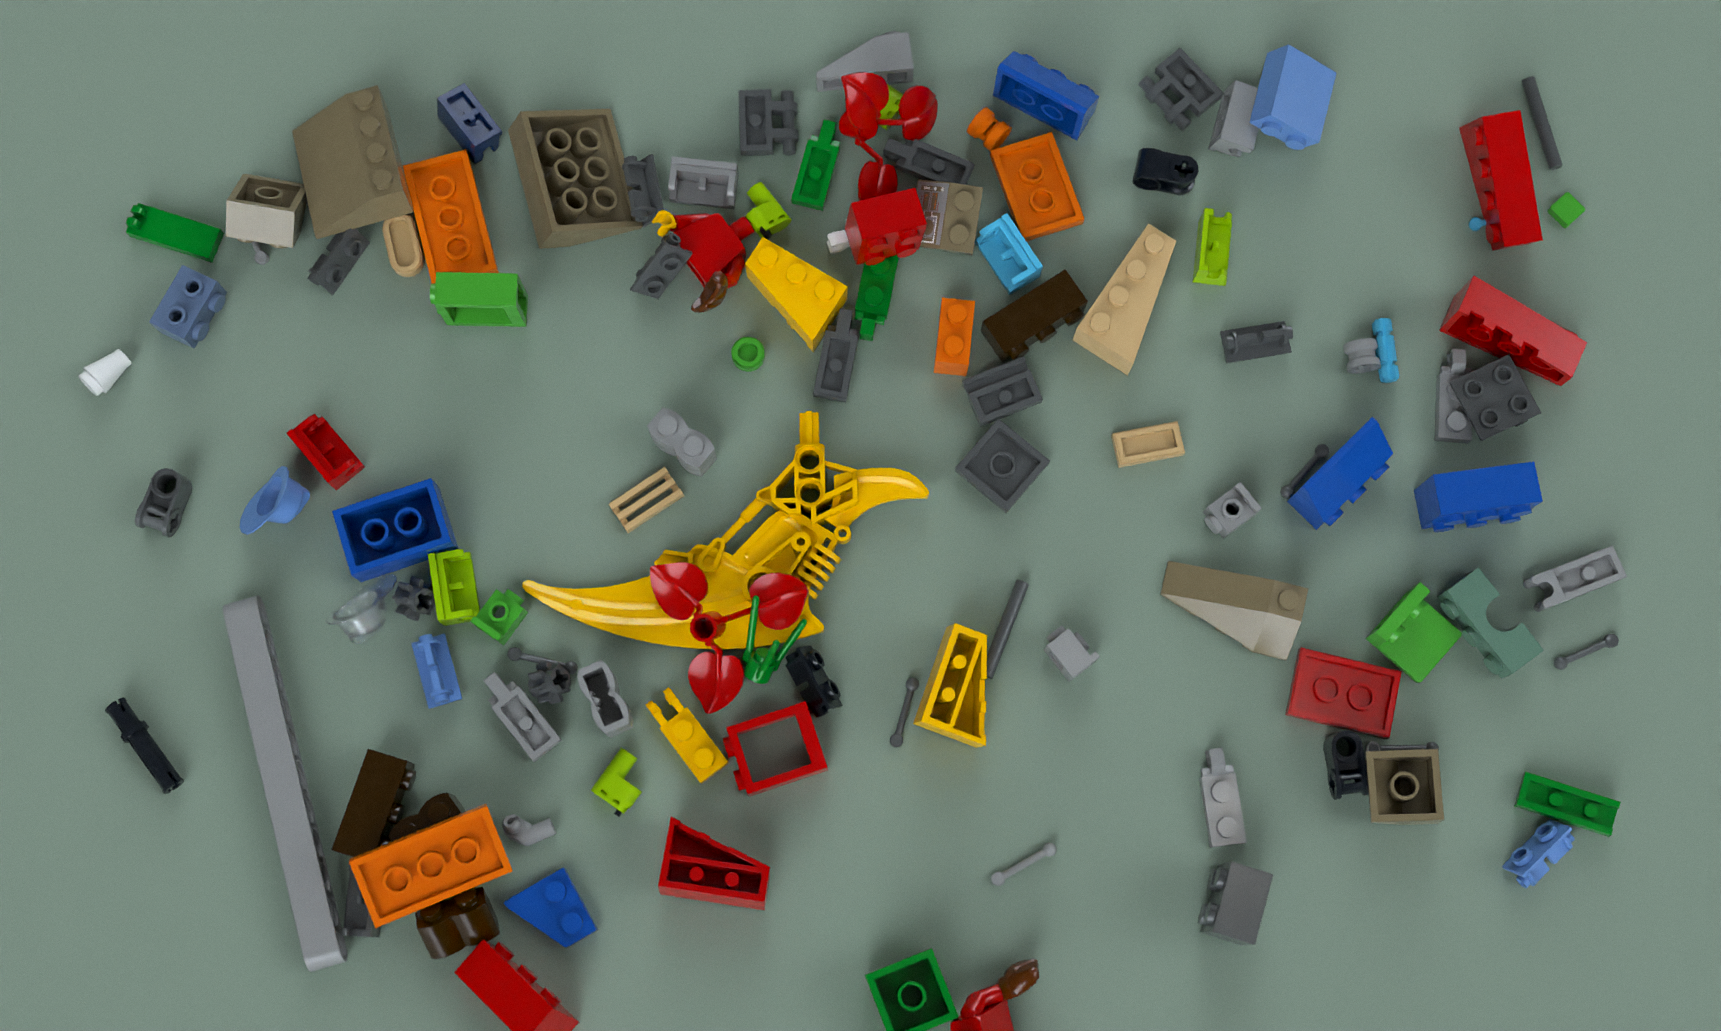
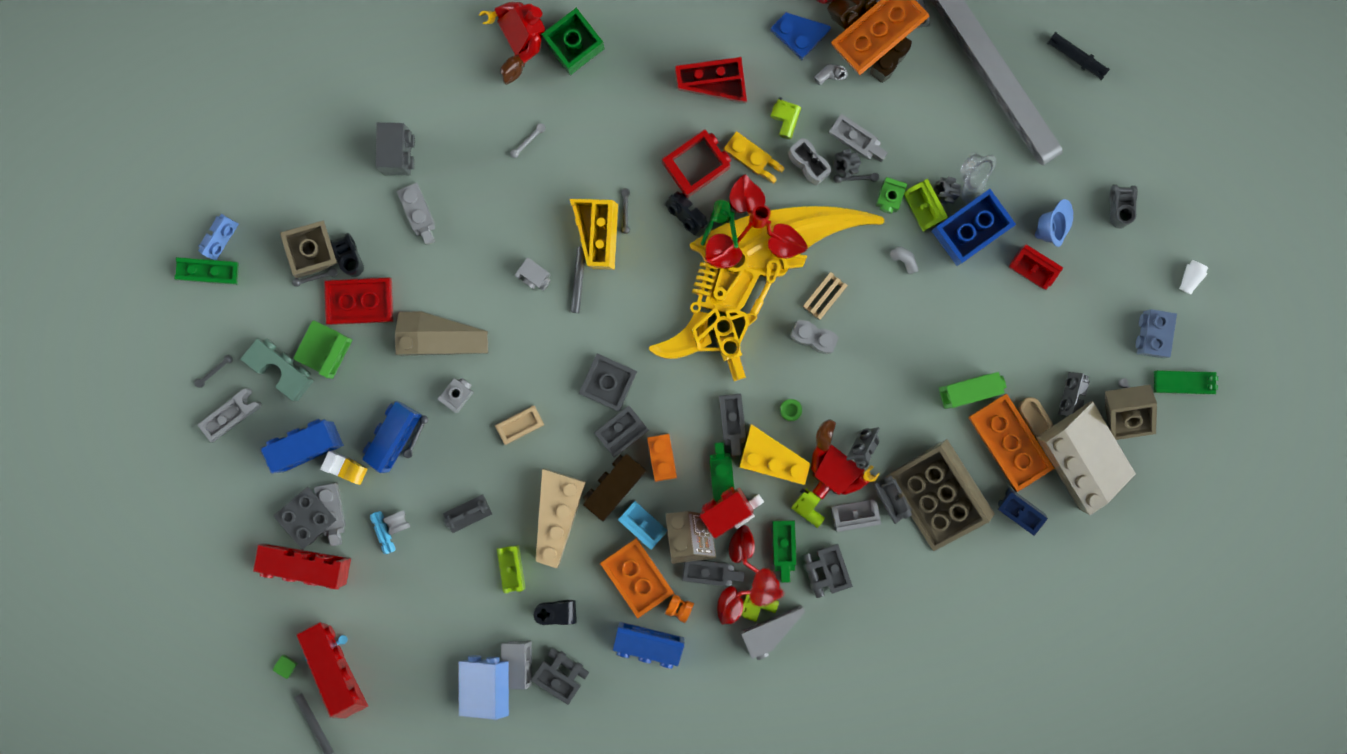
camera: 165 degrees right, 10 degrees up
dark brown brick [331,748,416,857] -> none
medium blue hinge [411,633,463,709] -> none
none -> leg [320,451,368,485]
none -> light grey arm [890,247,919,274]

